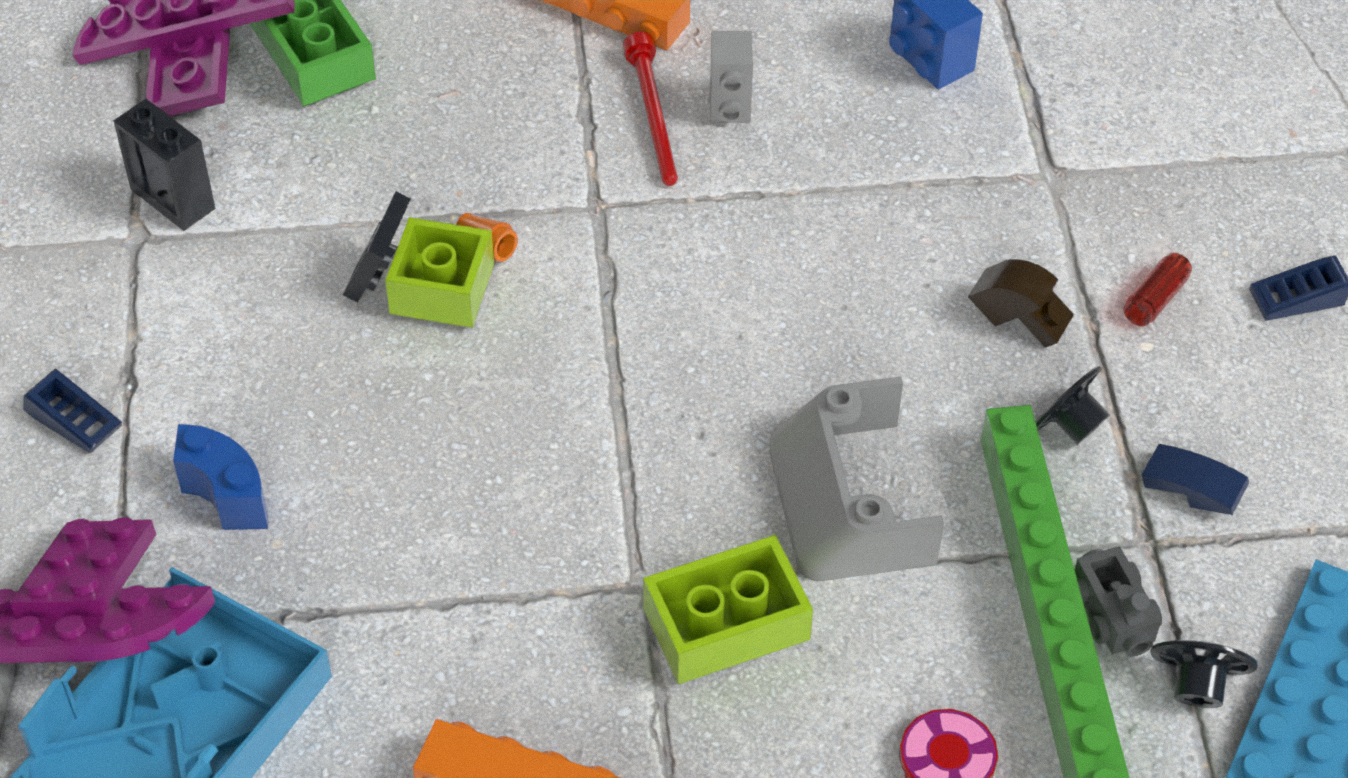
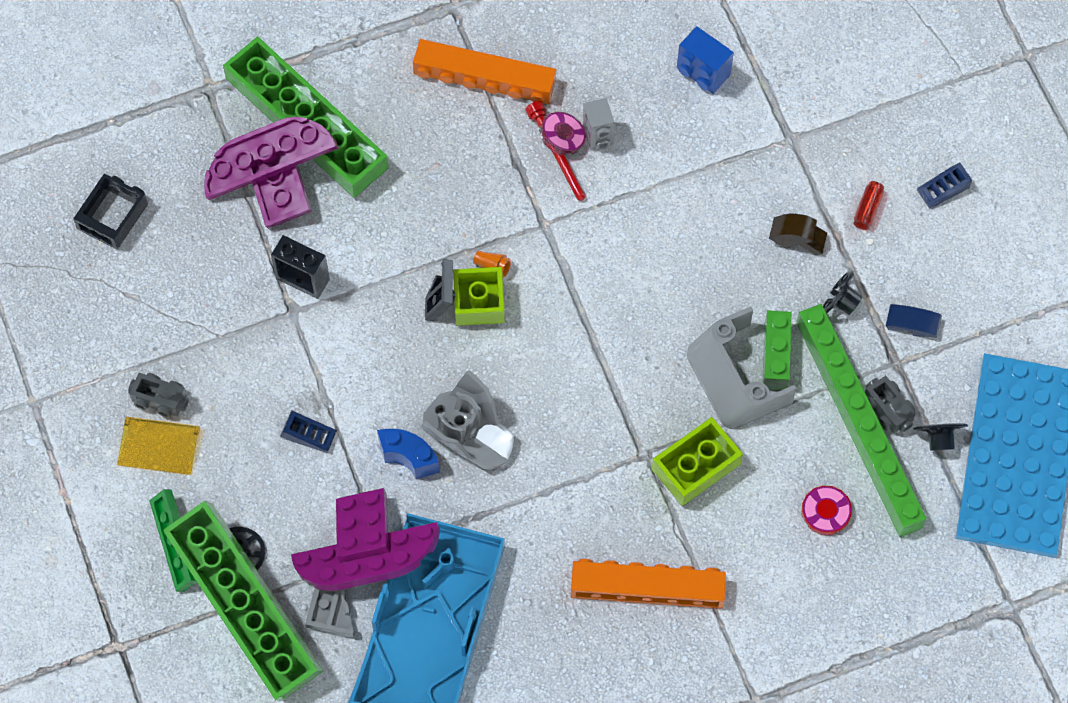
camera: 15 degrees left, 15 degrees up
none -> light grey piece [421,370,514,470]
none -> tile [539,111,586,155]
none -> bright green brick [763,310,792,391]

